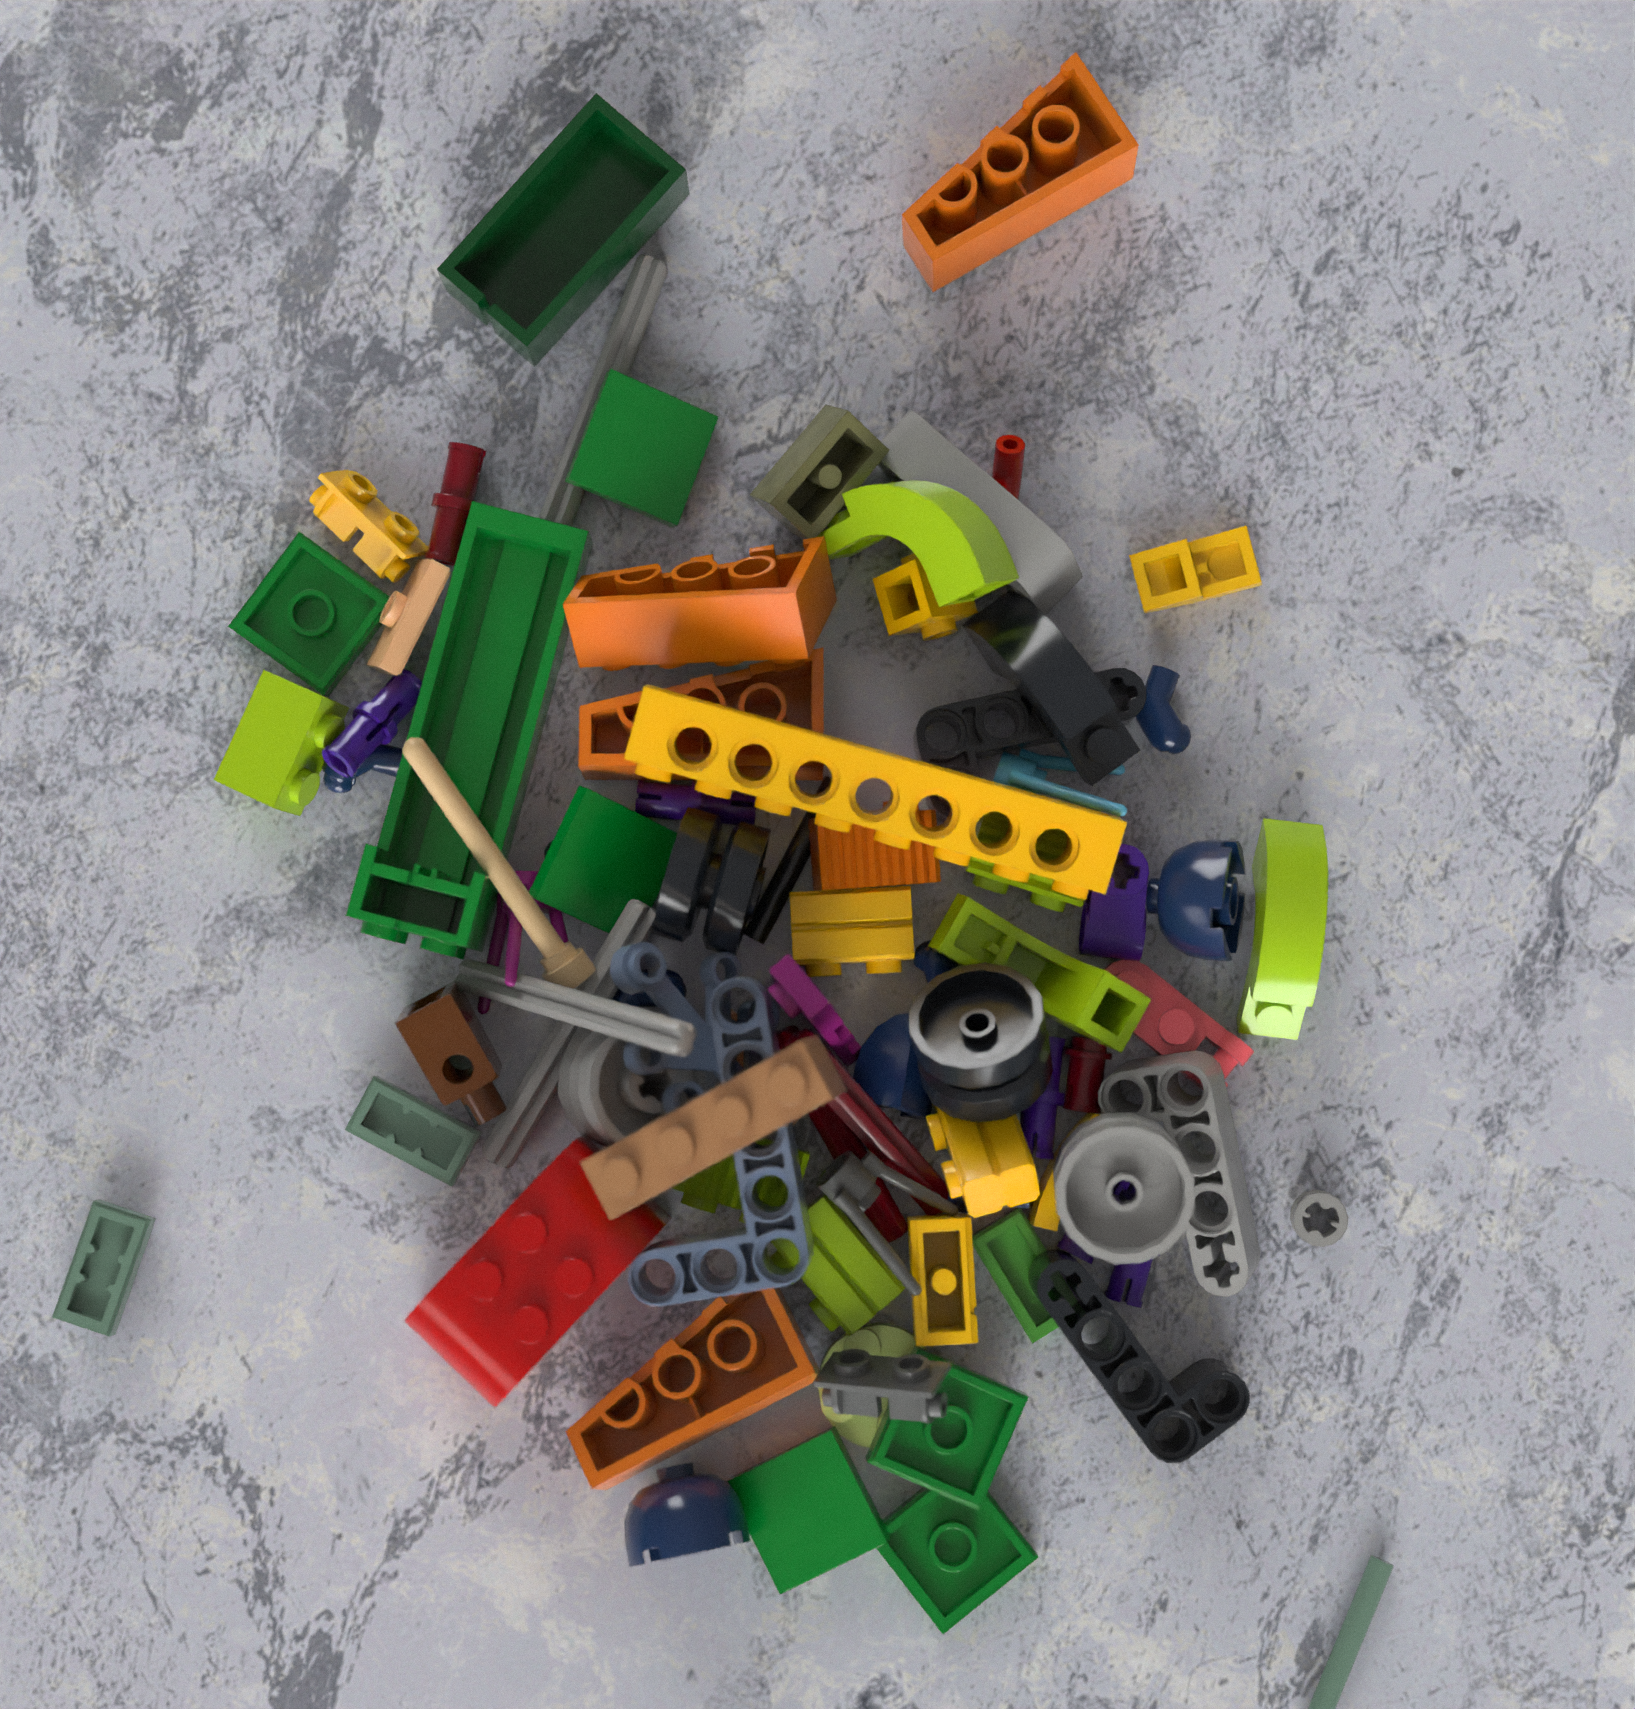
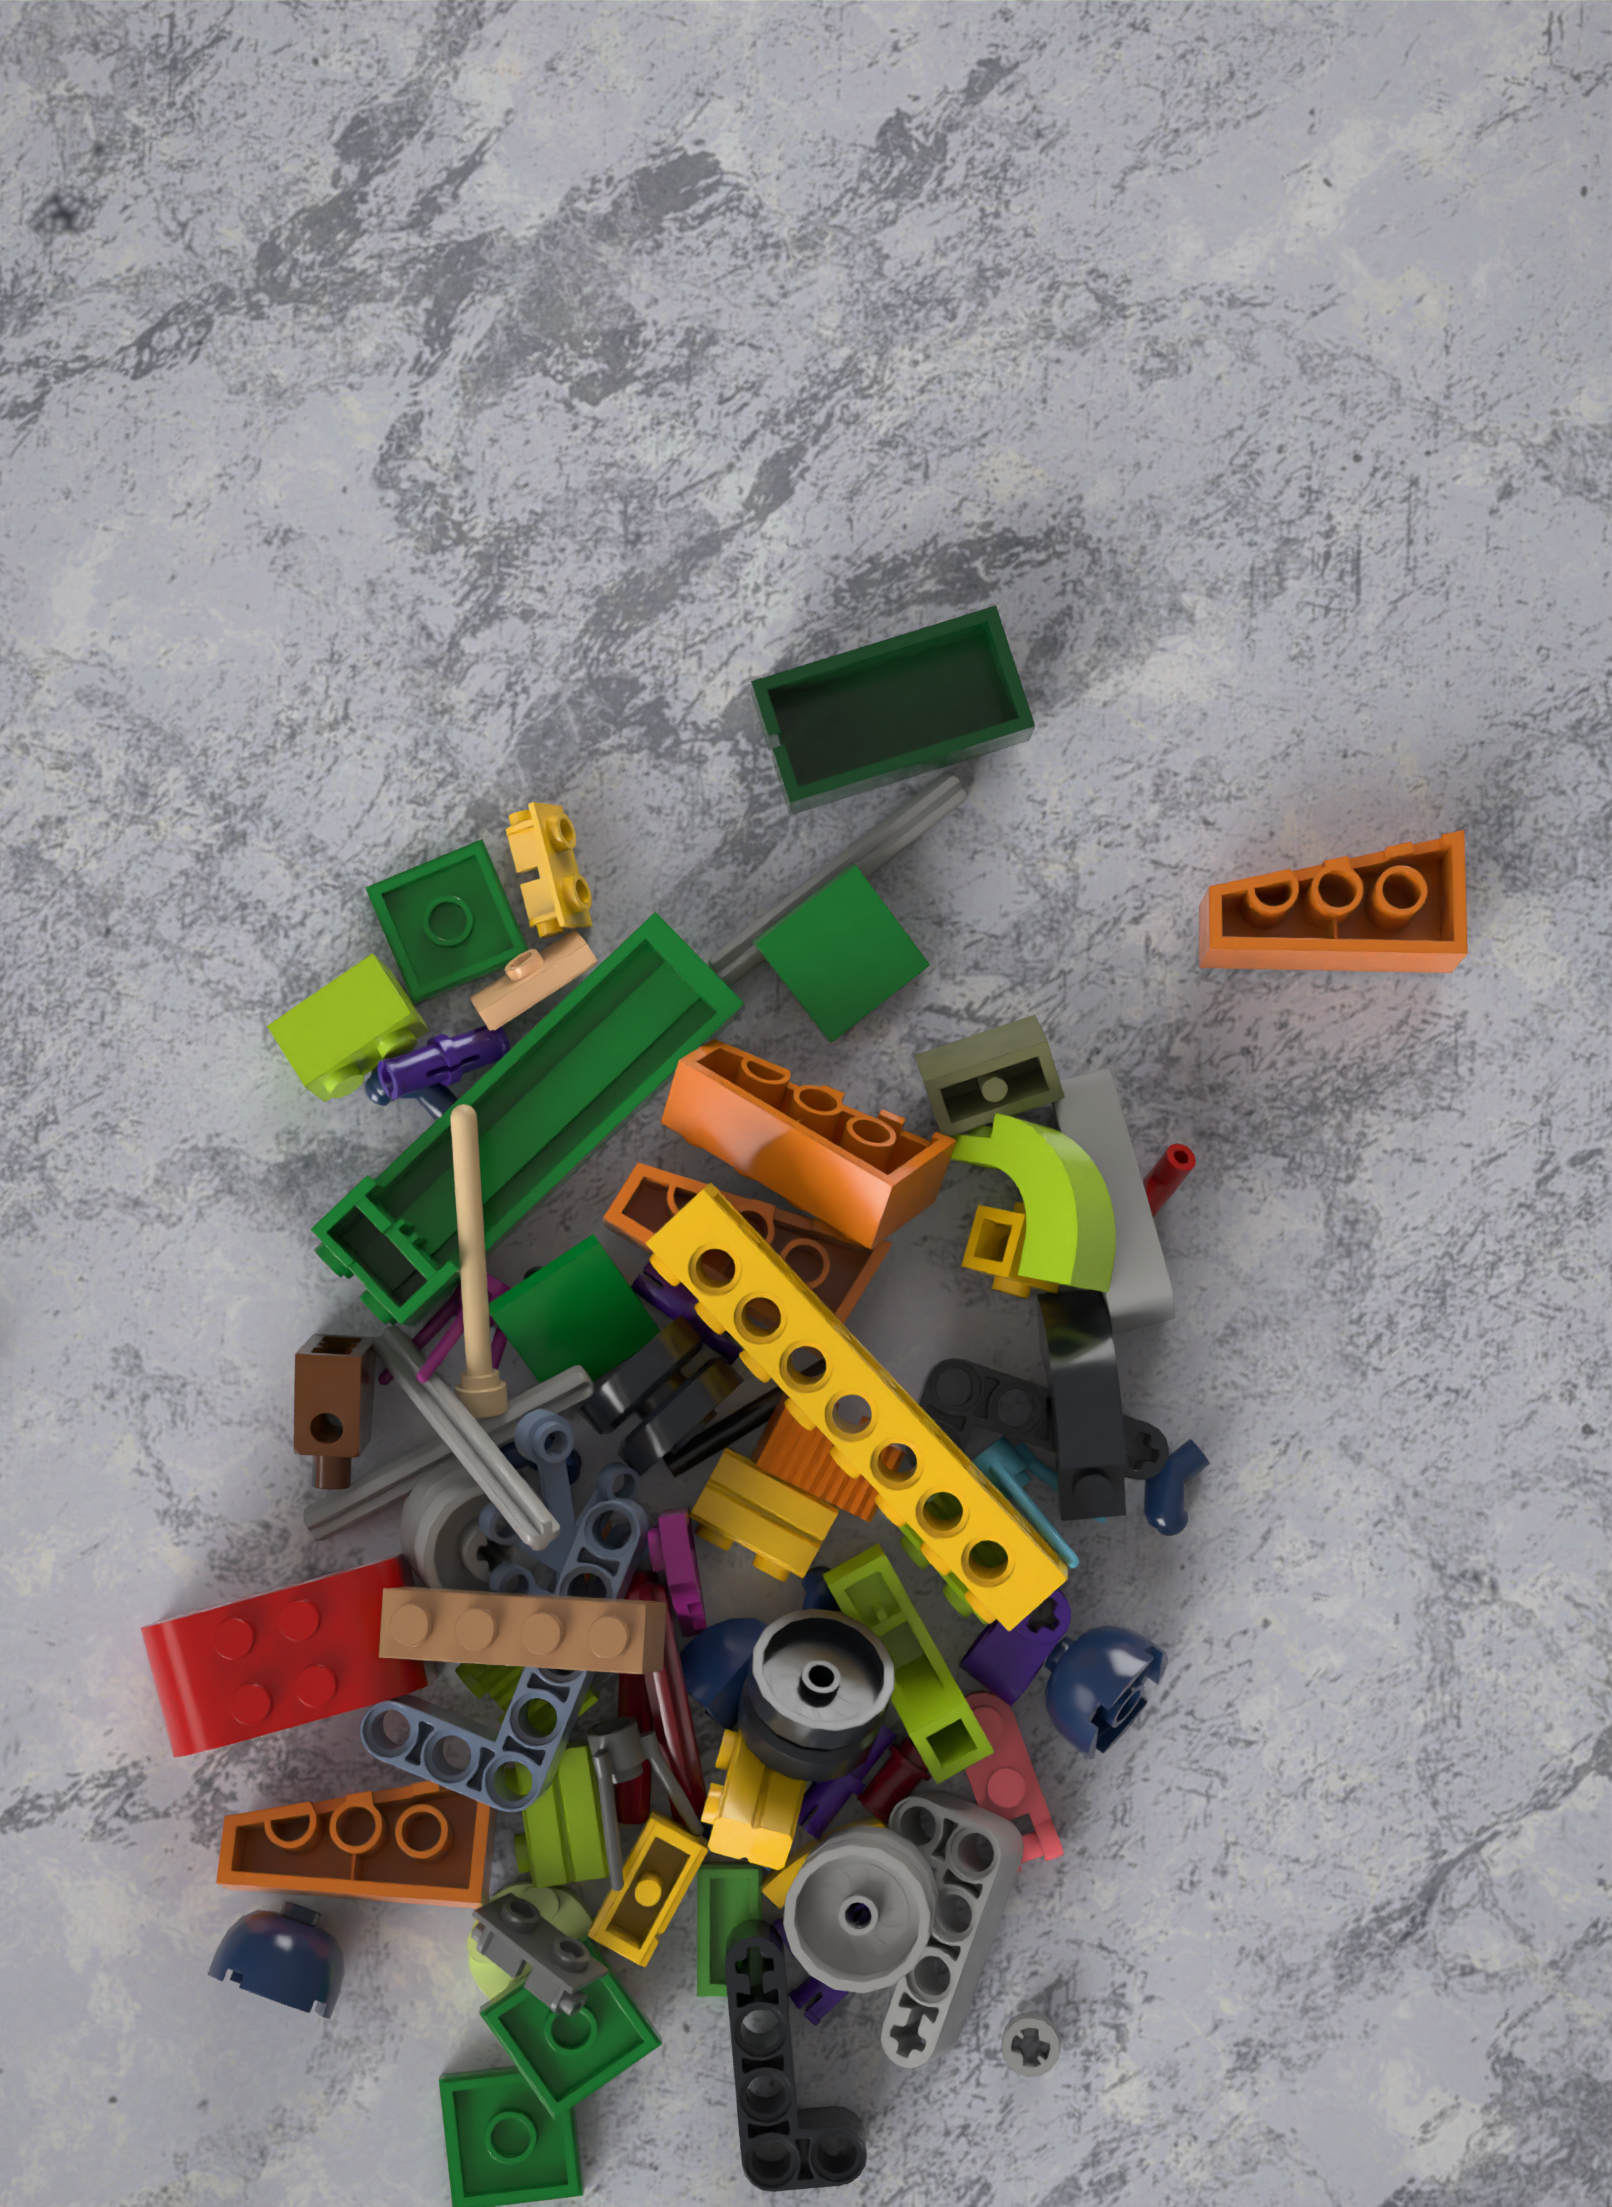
camera: 30 degrees right, 0 degrees up
sand green plate [345,1076,483,1187] -> none
dark red pin [424,442,487,567] -> none
green tile [727,1426,891,1595] -> none
yellow slope [1129,525,1263,613] -> none
lime arch [1236,818,1328,1040] -> none

